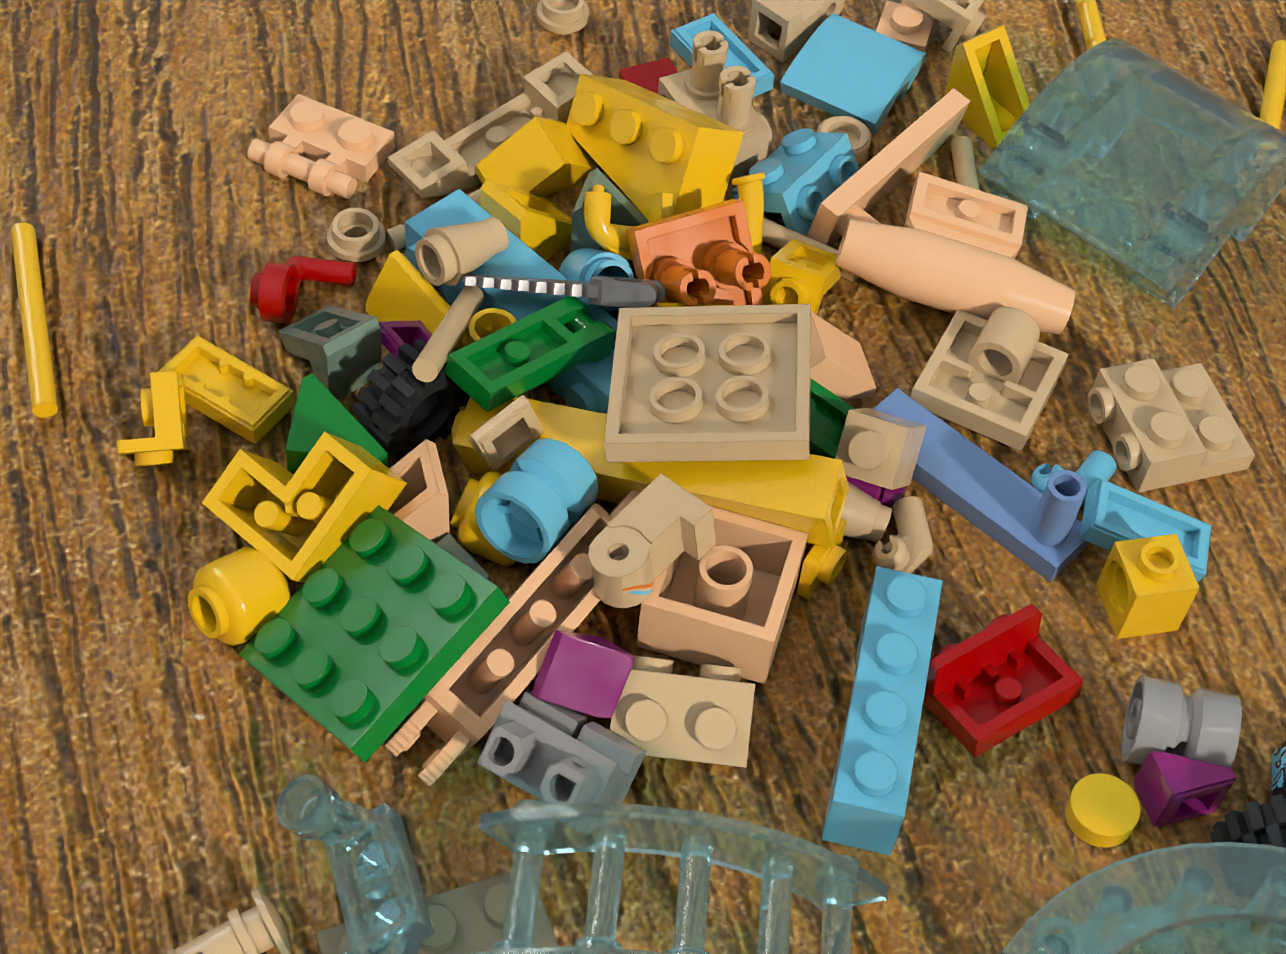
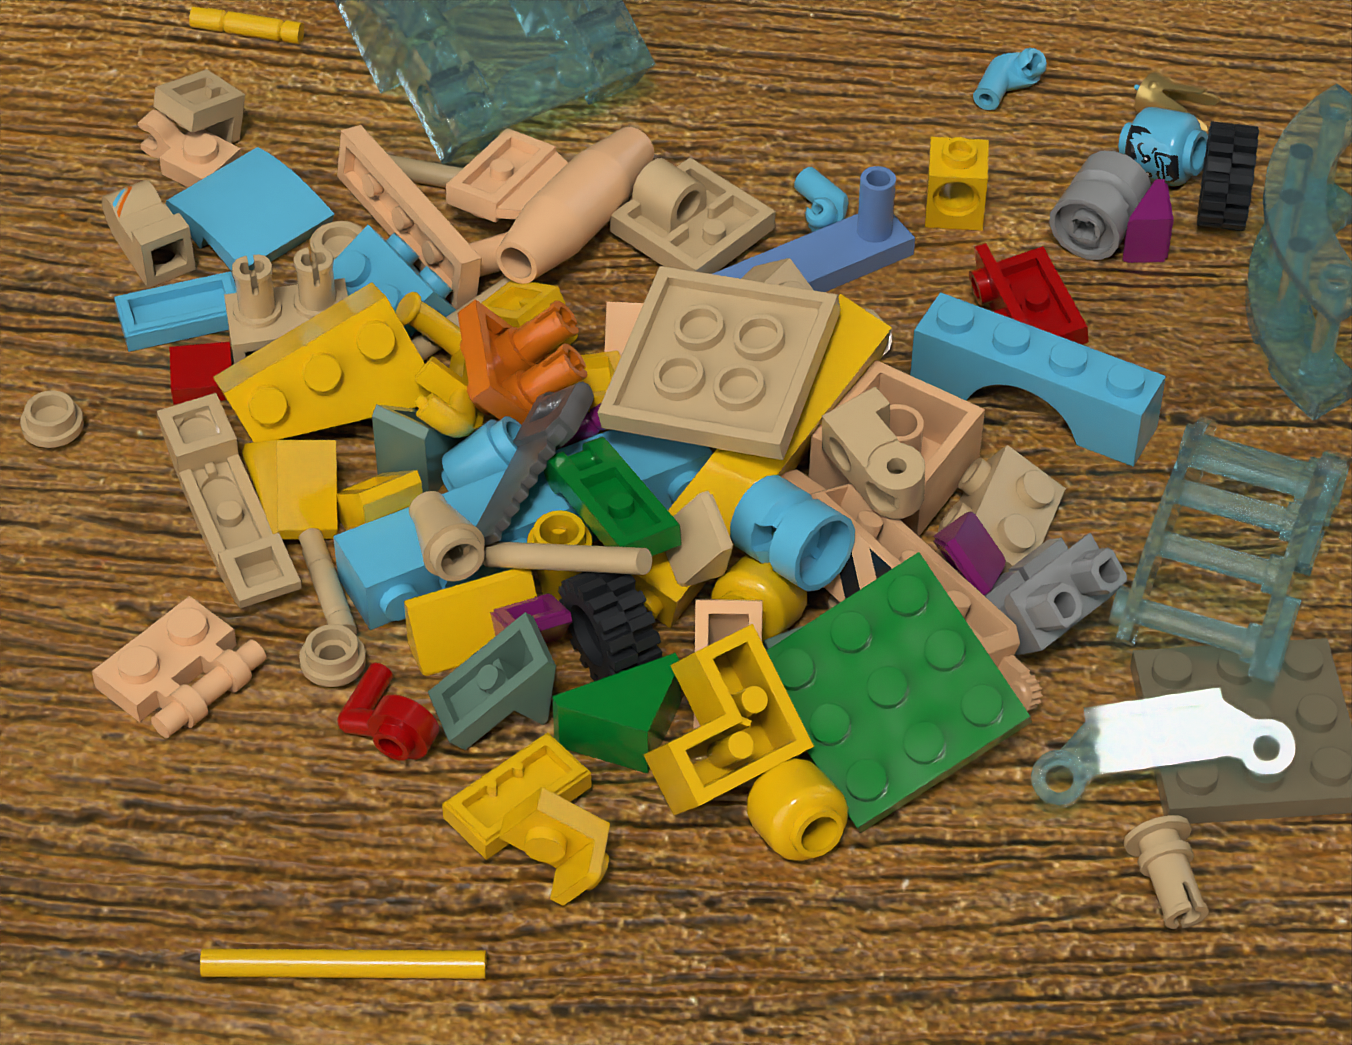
camera: 70 degrees left, 5 degrees down
yellow slope [944,25,1038,148] -> none
yellow tile [1065,773,1140,848] -> none
medium azure tile [1080,478,1211,583] -> none
tan plate [1088,358,1255,493] -> none

